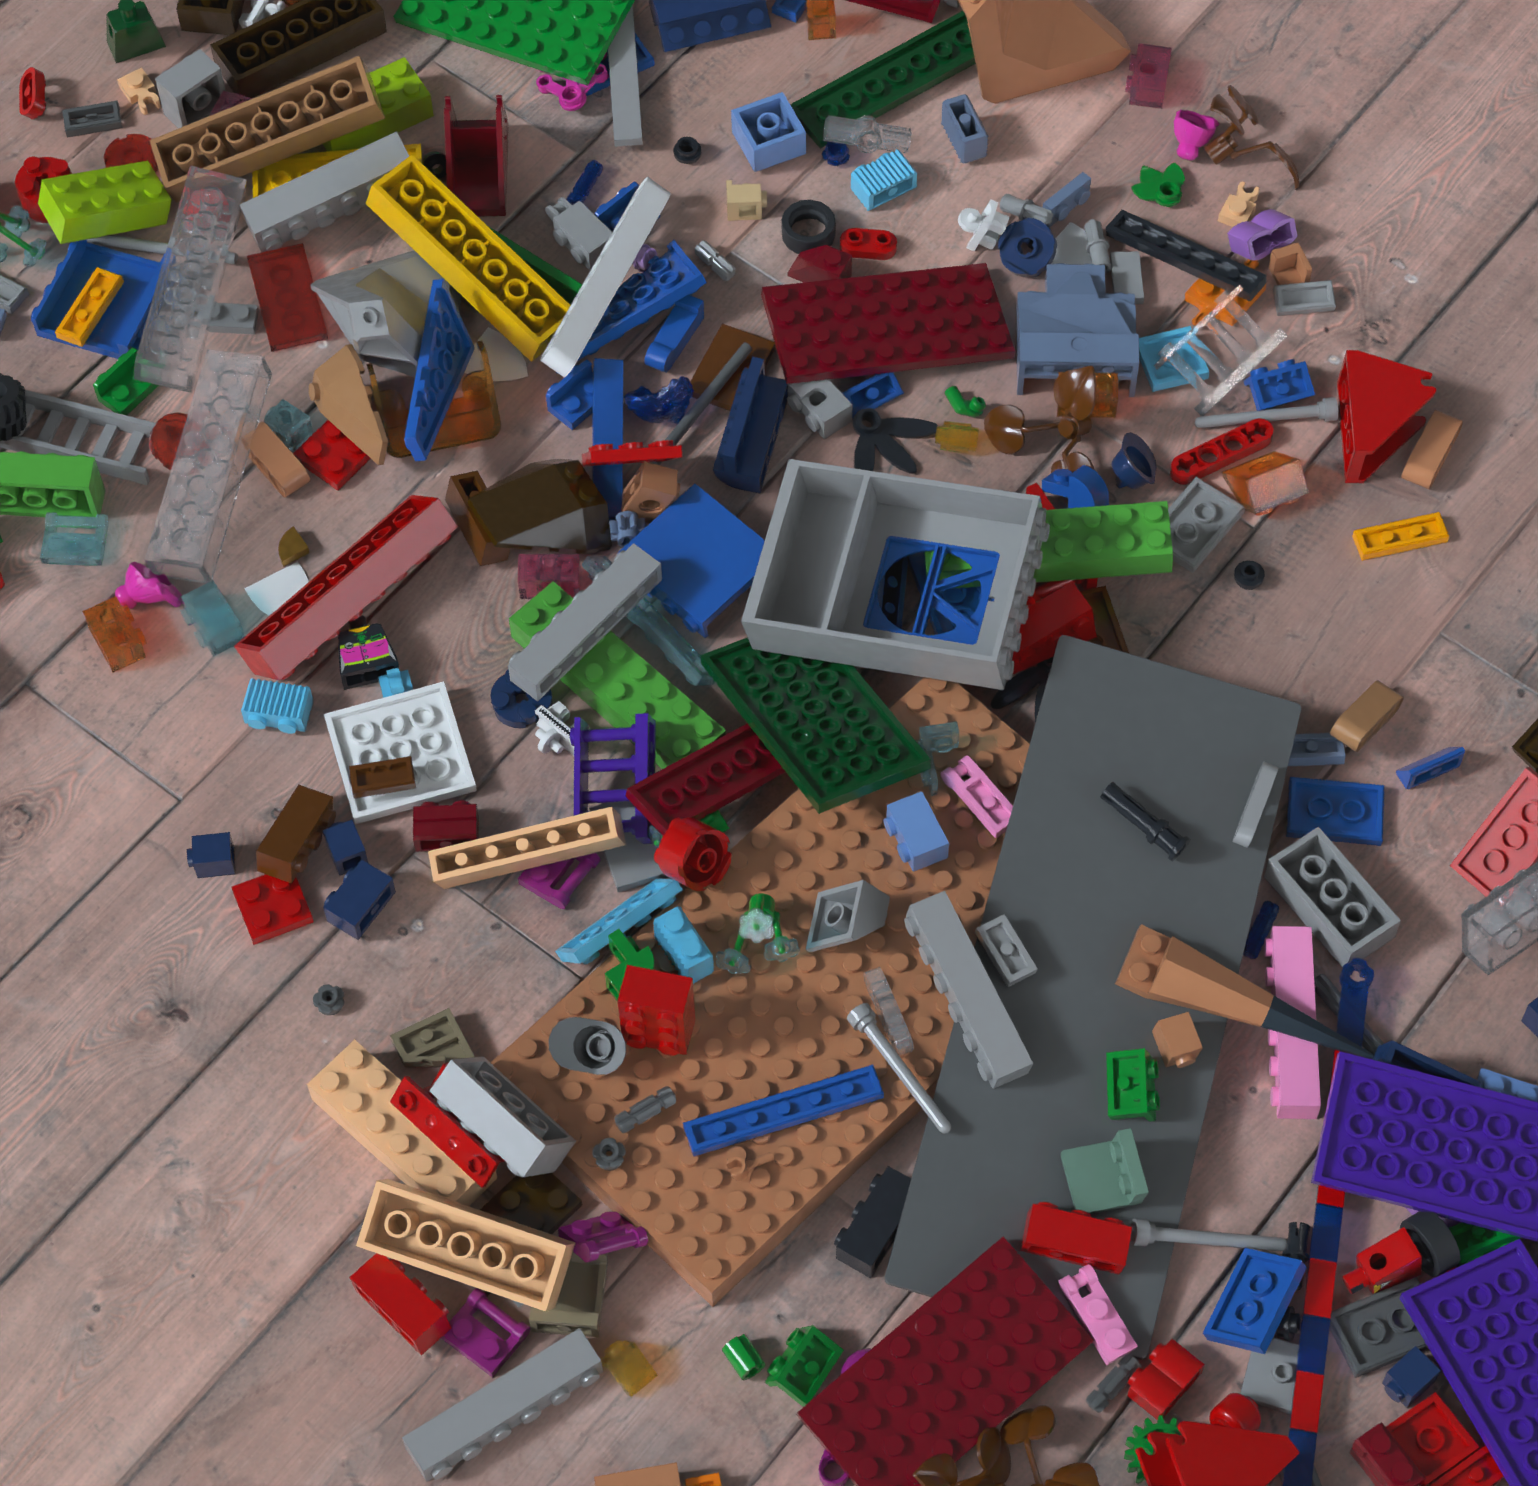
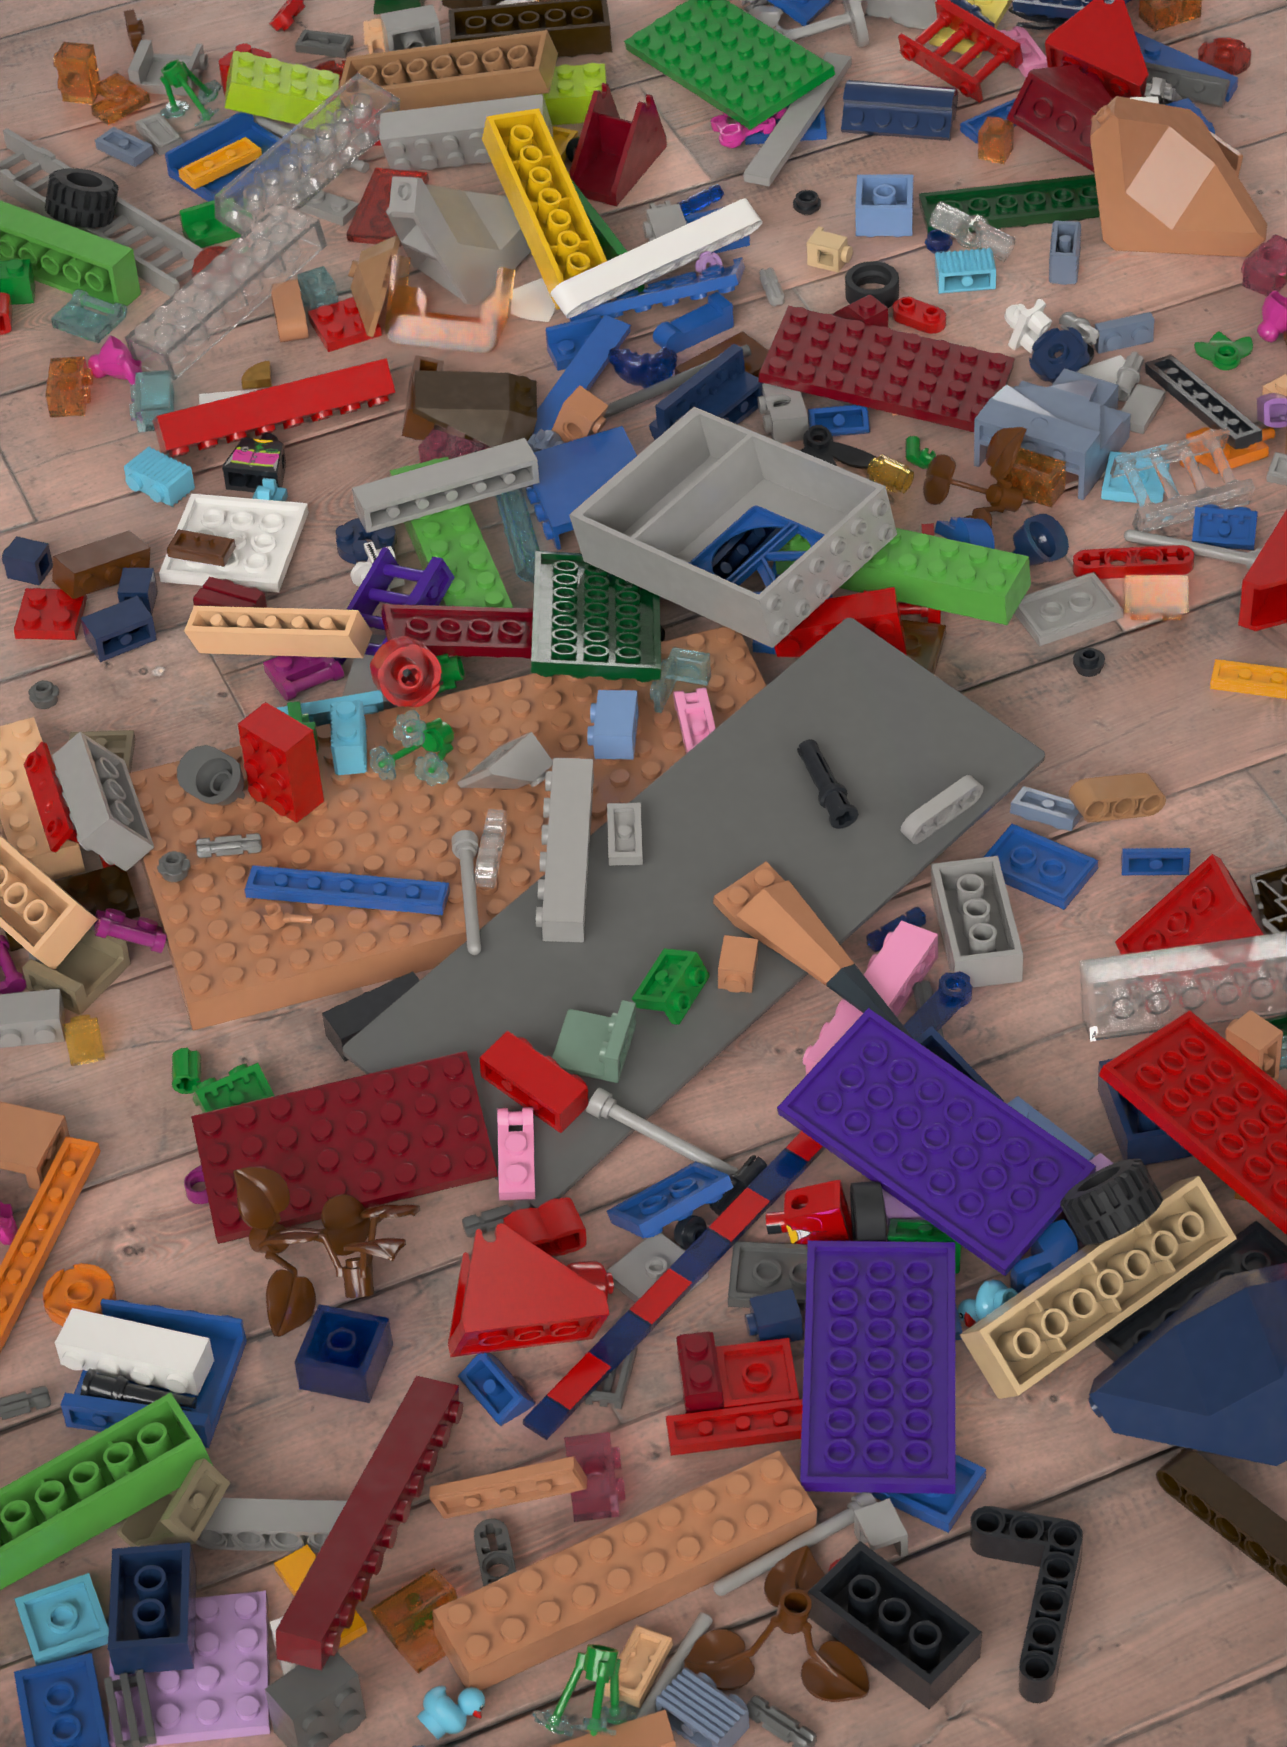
camera: 30 degrees right, 15 degrees down
blue wing [404,279,475,462] -> none
red plate [582,440,682,466] -> none

